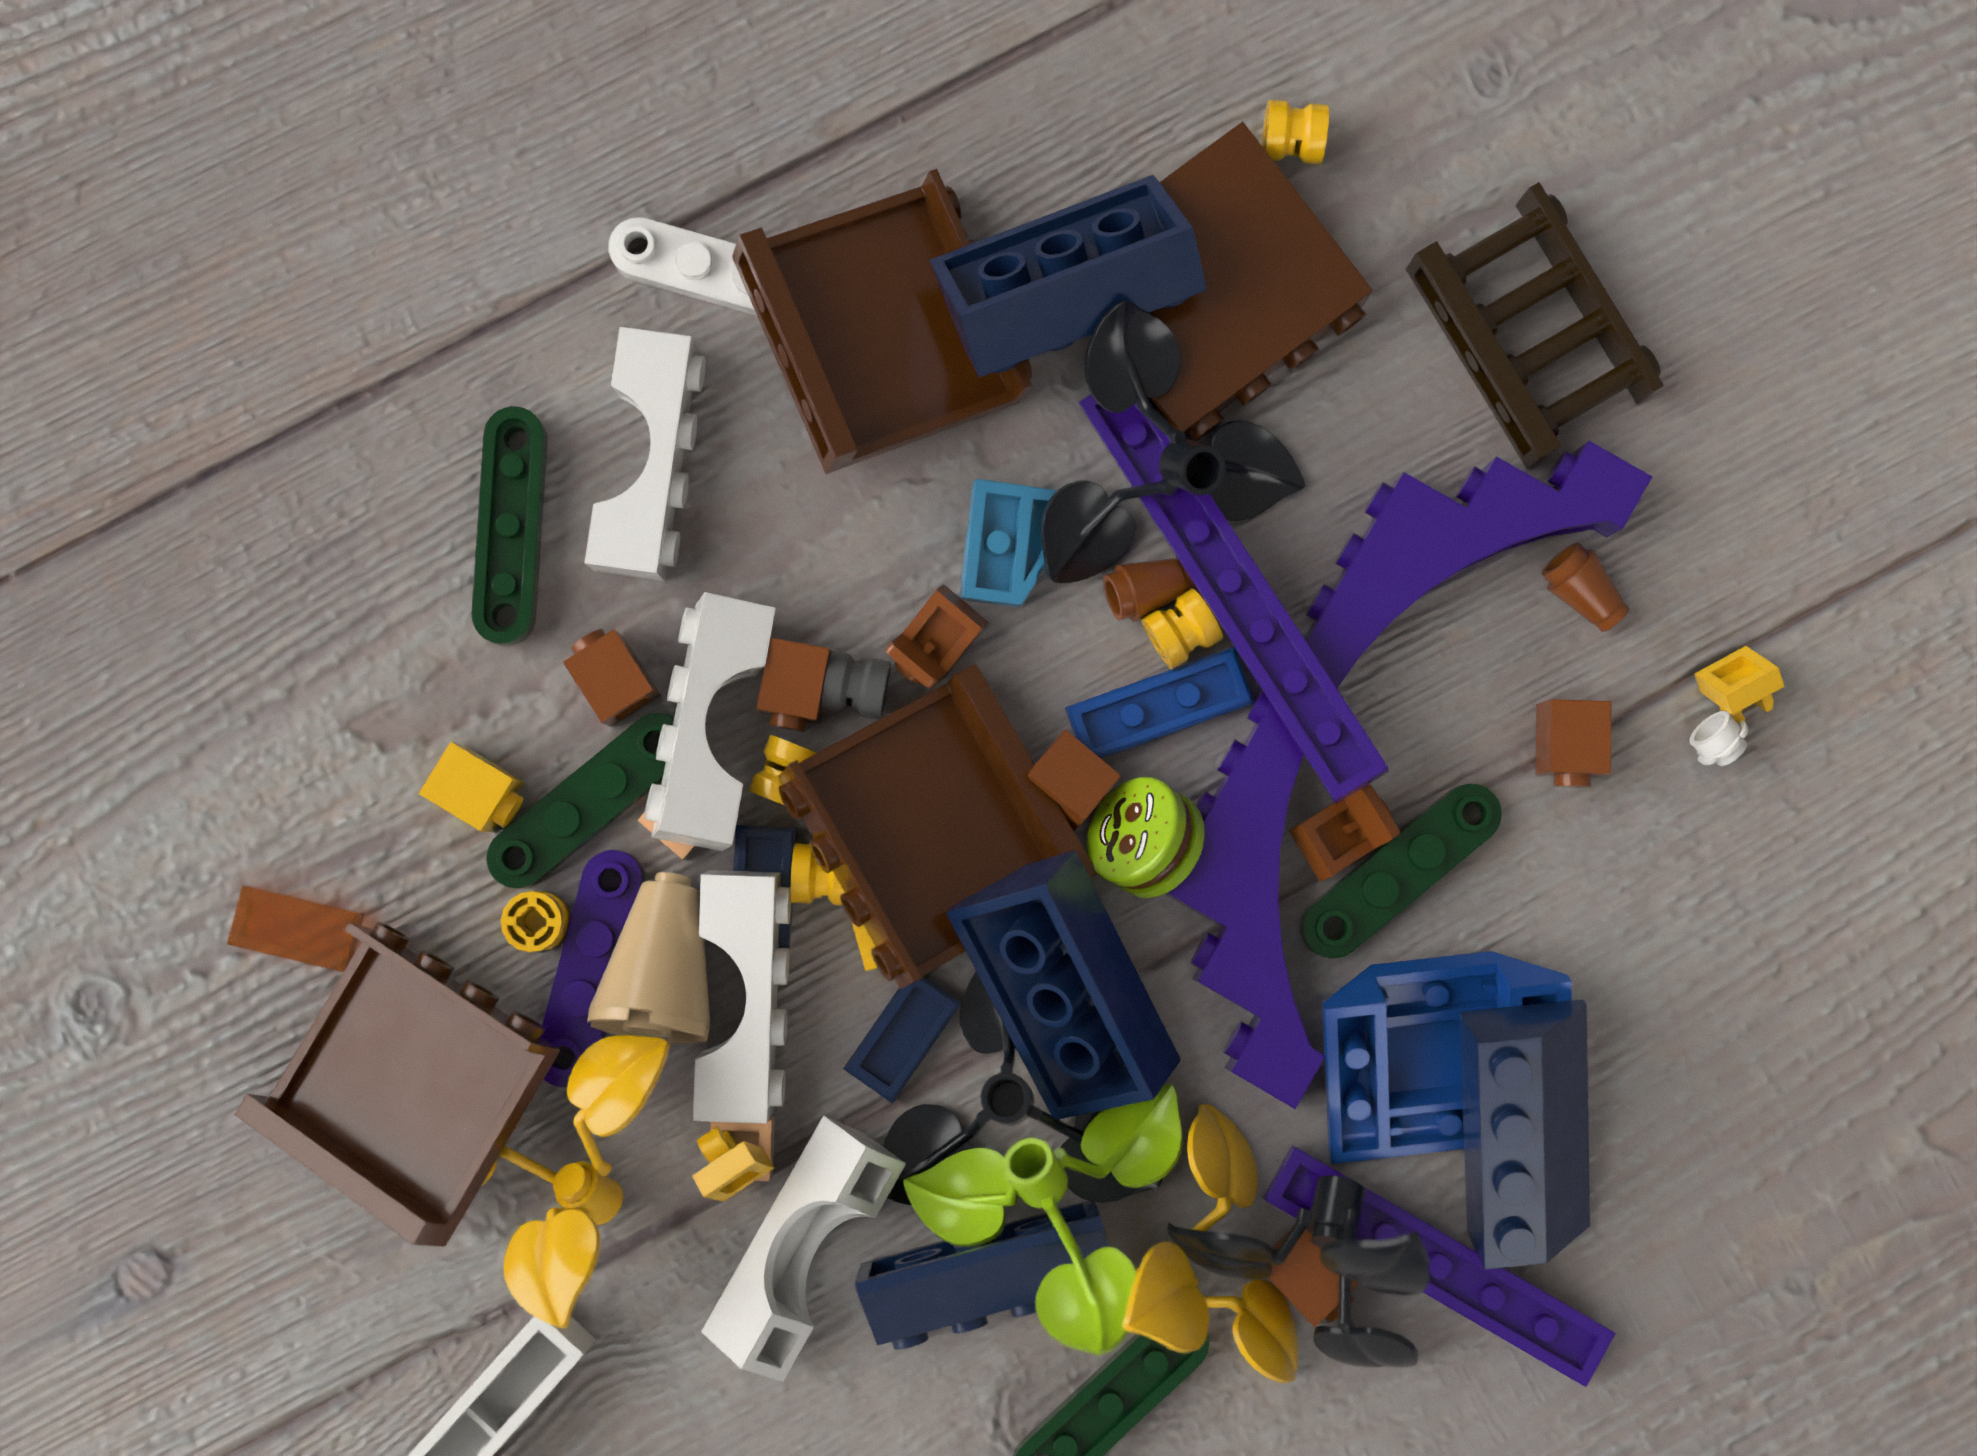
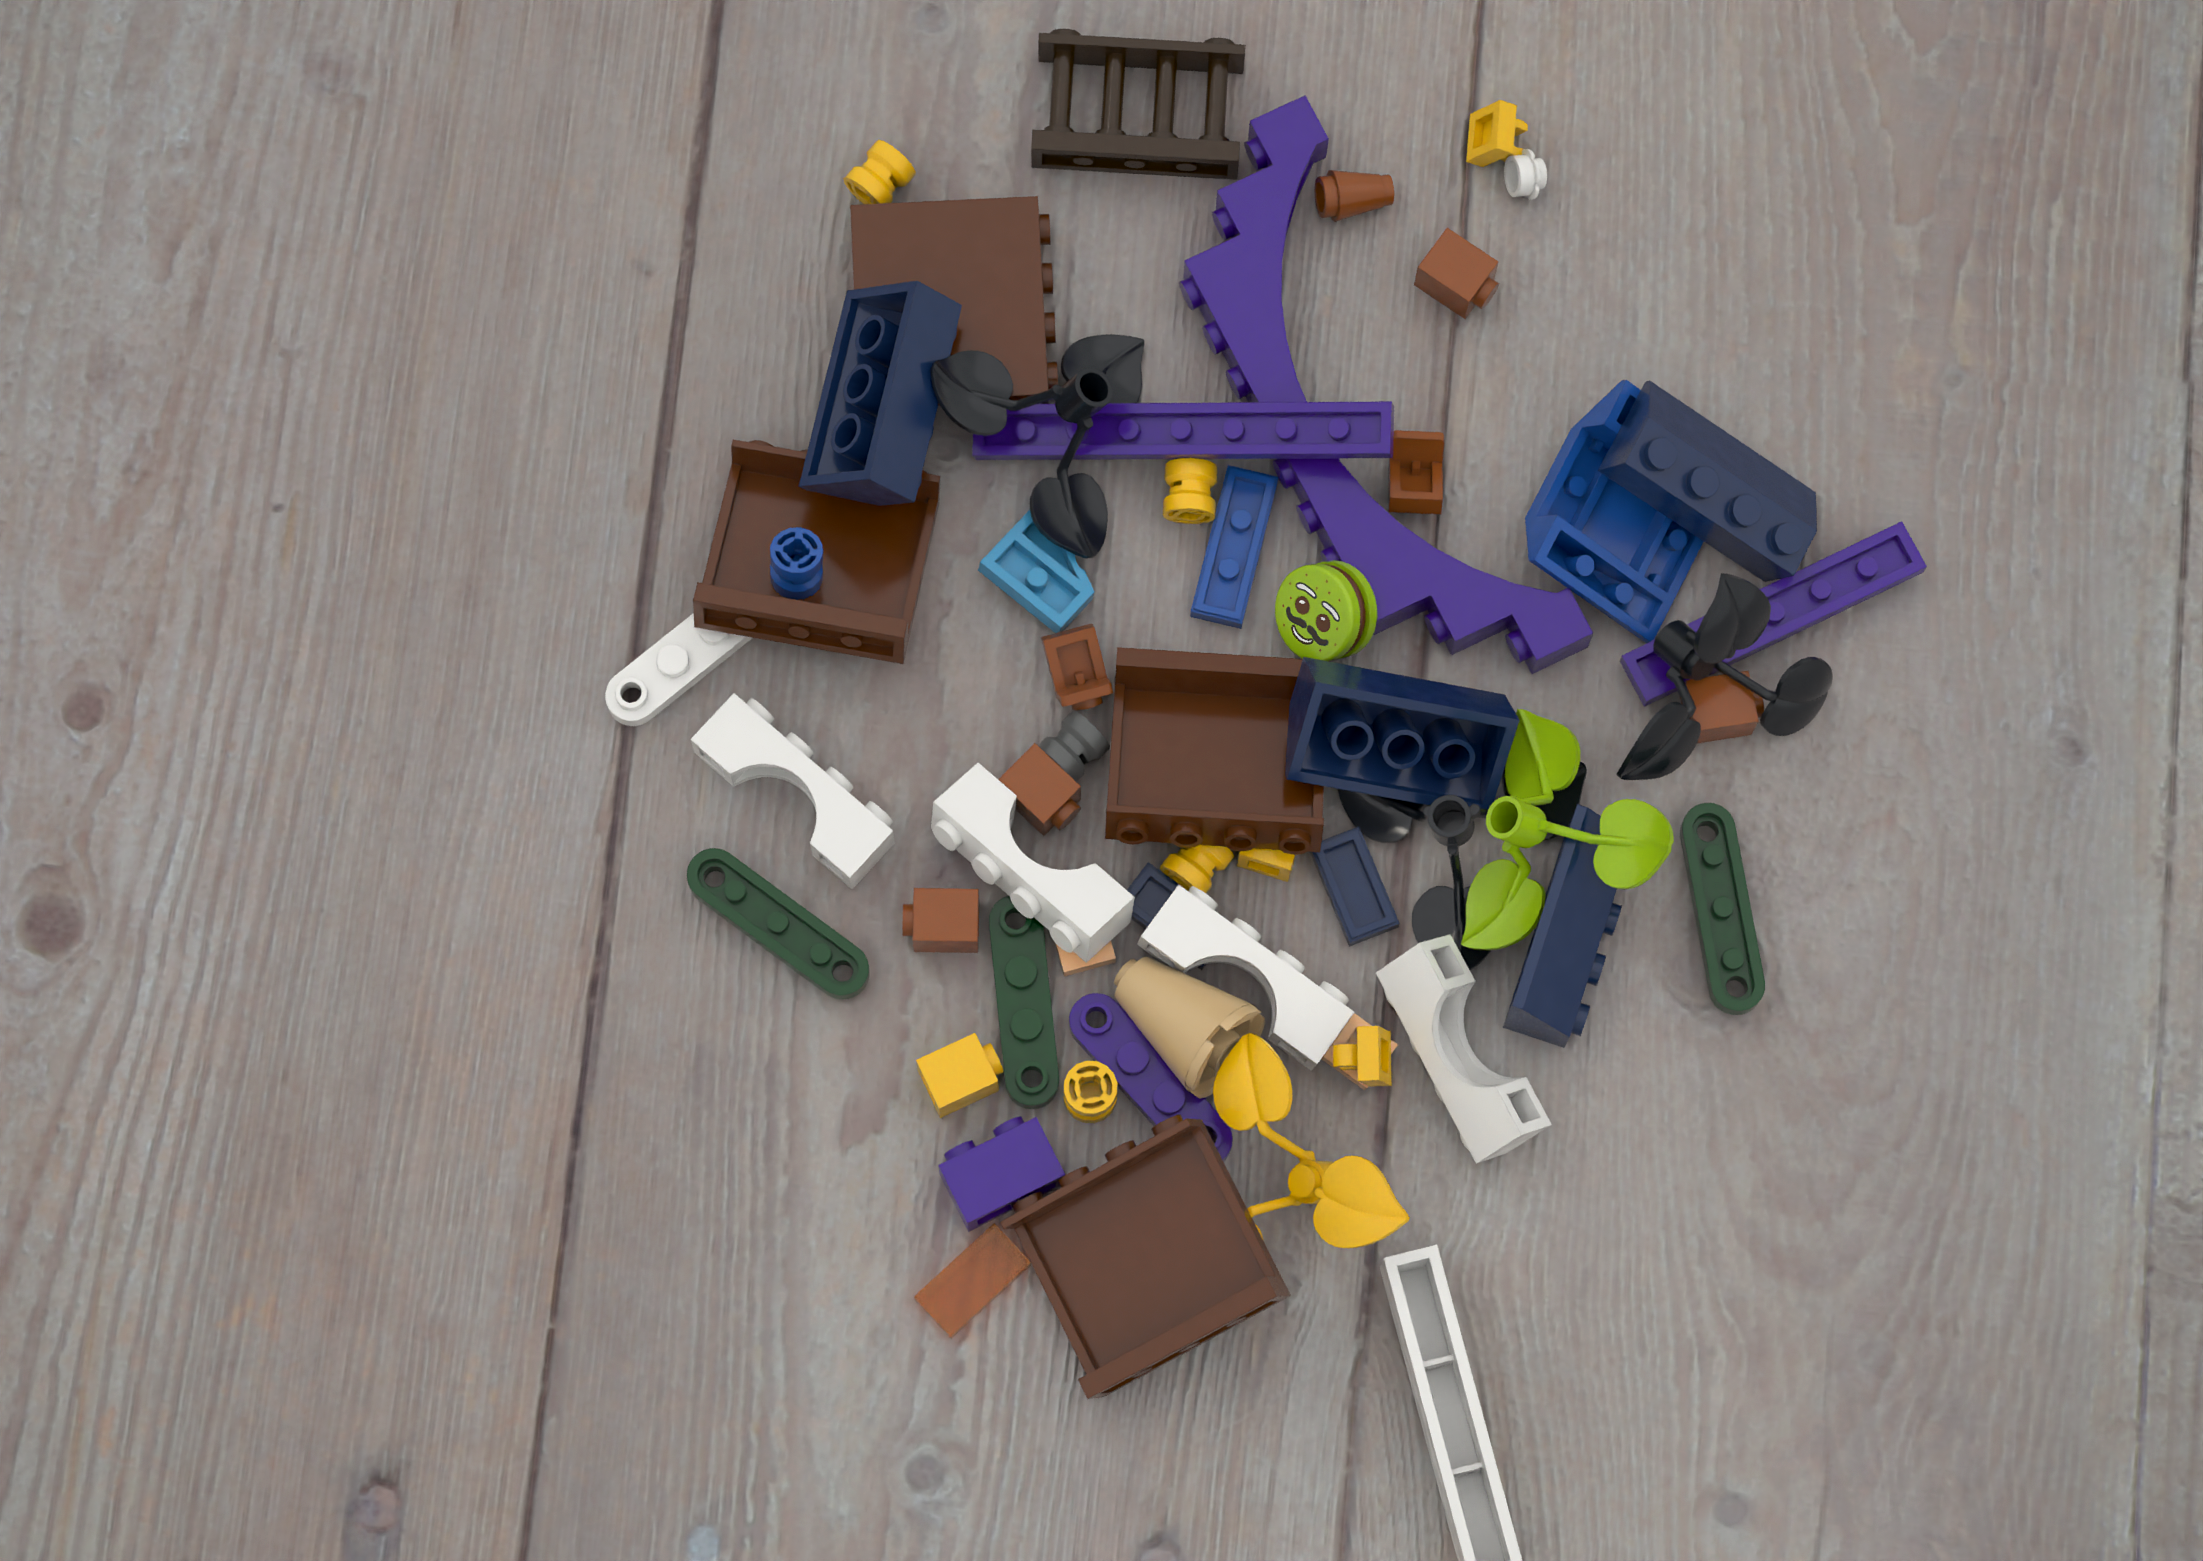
camera: 55 degrees left, 10 degrees down
yellow wheel [747,735,816,806] -> none
dark orange panel [1028,729,1121,831] -> none
dark orange cone [1103,558,1196,622] -> none
yellow plant [1123,1103,1298,1384] -> none
dark green plate [1300,784,1502,958] -> none
none -> blue wheel [770,527,823,600]
none -> dark purple piece [938,1116,1065,1232]

